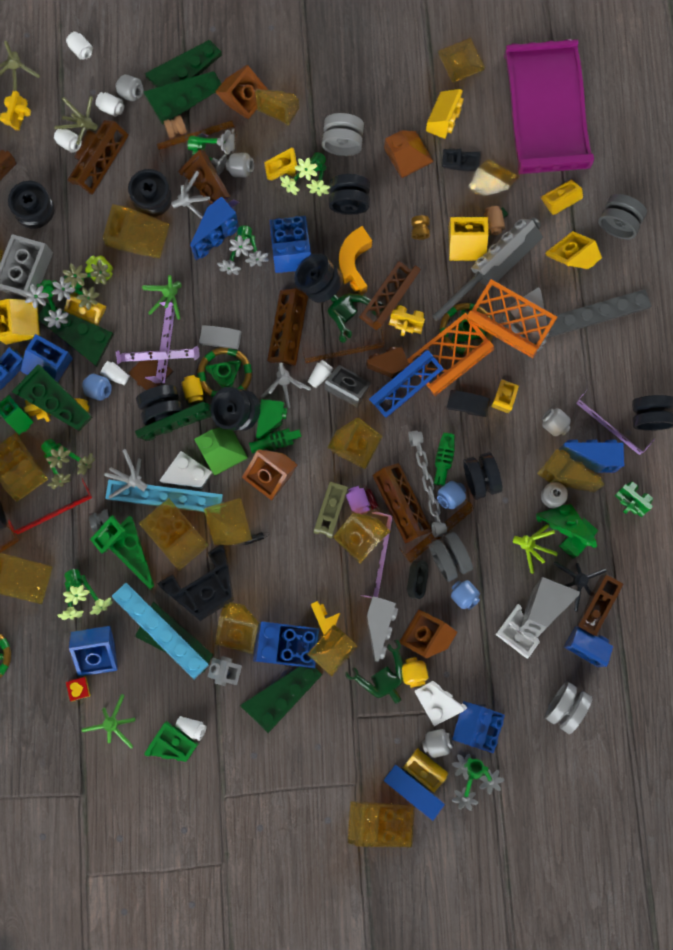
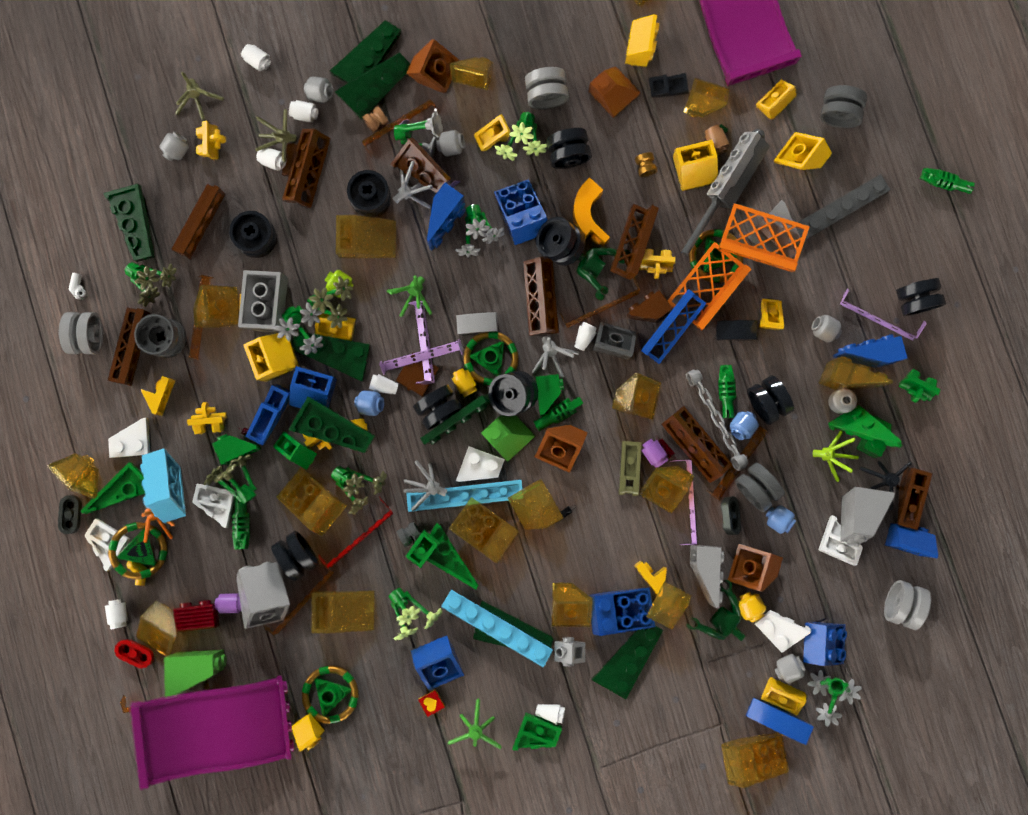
camera: 15 degrees left, 5 degrees up
black wing [157,544,234,621] -> none

